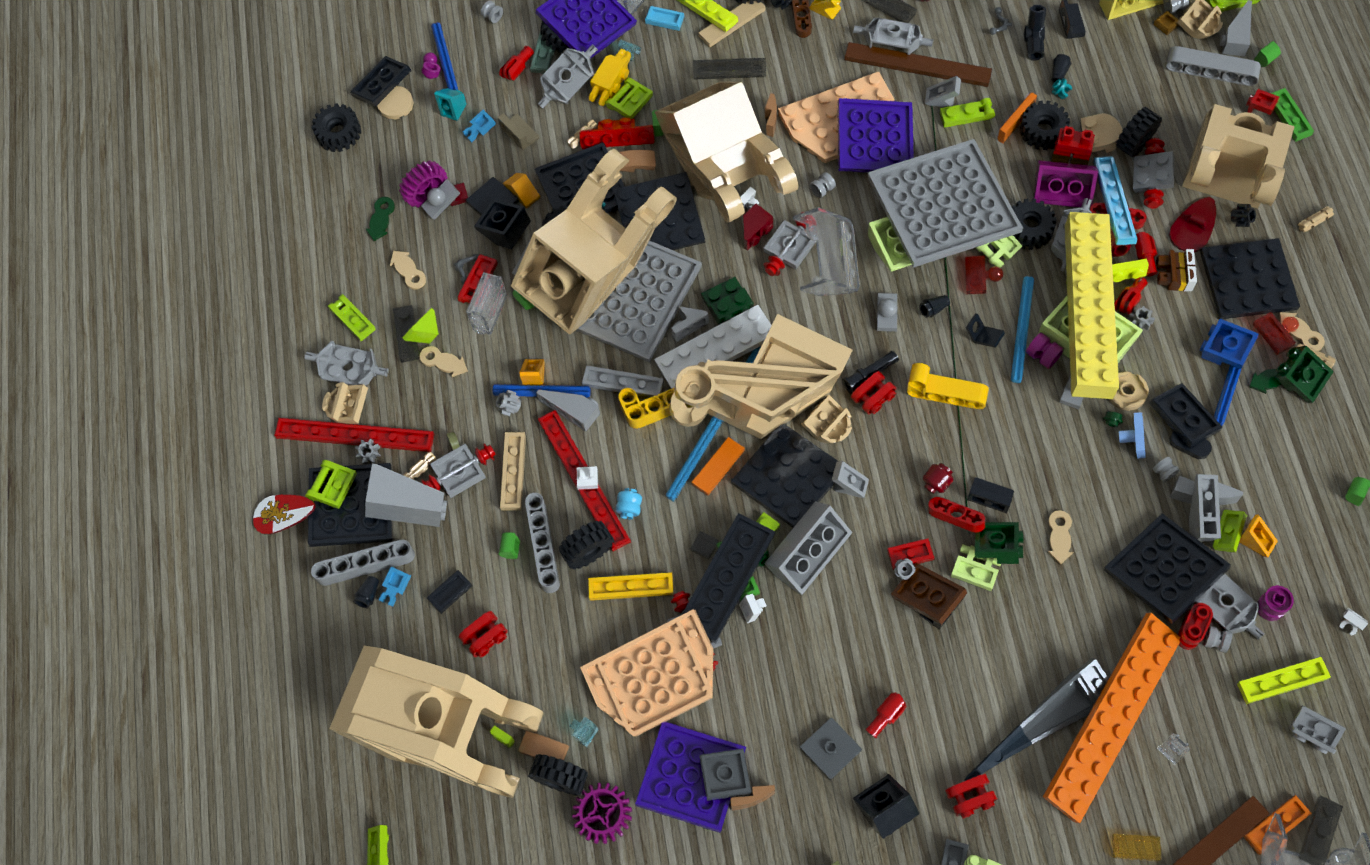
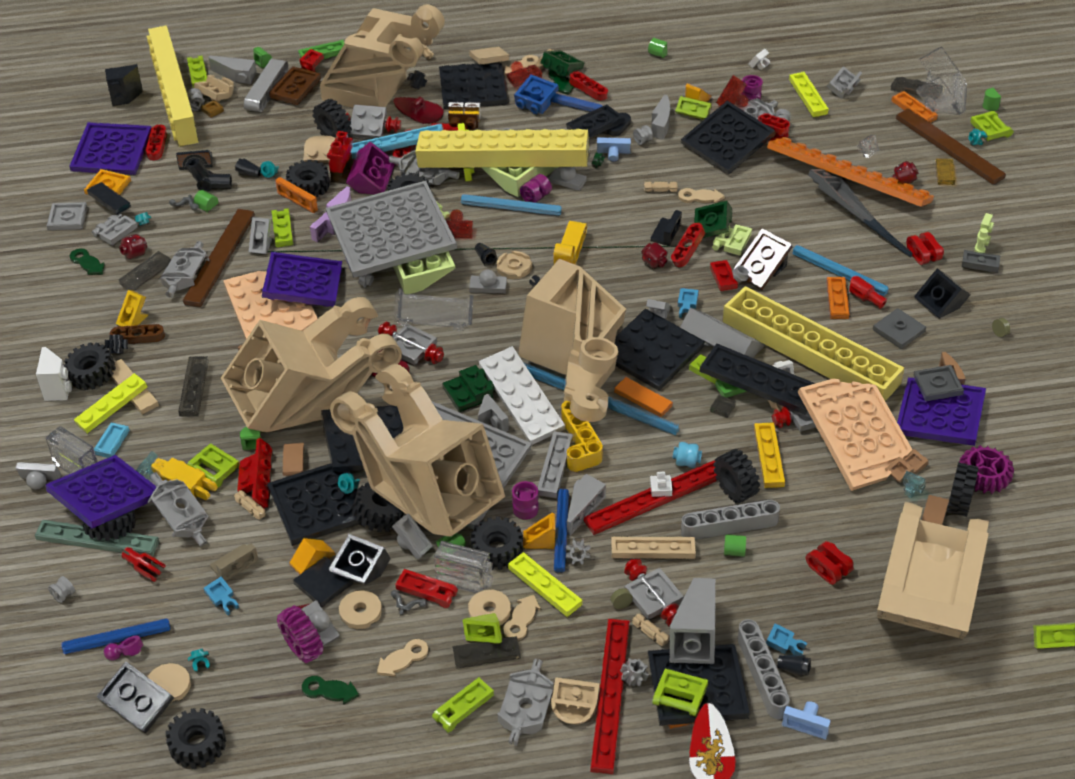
camera: 95 degrees left, 20 degrees down
black tile [427,570,472,614] -> none
teal slope [434,88,467,121] -> none
black bracket [966,313,1005,348] -> none
light grey slope [1189,474,1221,541] -> none
none -> teal plate [187,648,210,672]
none -> bright green brick [194,190,219,212]
none -> reddish brown plate [269,66,321,105]
none -> lavender slope [310,186,352,242]
none -> tan tile [339,590,382,629]
none -> tan tile [468,590,511,626]
none -> tan tile [469,47,509,65]
none -> black tyre [471,516,523,570]
none -> tan tile [497,251,532,279]
none -> neon yellow plate [508,552,582,617]
none -> magenta wheel [512,481,539,520]
none -> red beam [569,72,608,101]
none -> tan axle [644,182,678,192]
none -> dark azure plate [678,288,699,318]
none -> clear red plate [716,75,749,108]
none -> light yellow brick [723,286,904,401]
none -> light blue tile [782,701,831,740]
none -> dark azure axle [792,245,889,296]
none -> orange tile [826,277,849,319]
none -> medium nougat slope [885,449,929,483]
none -> dark red head [892,161,919,185]

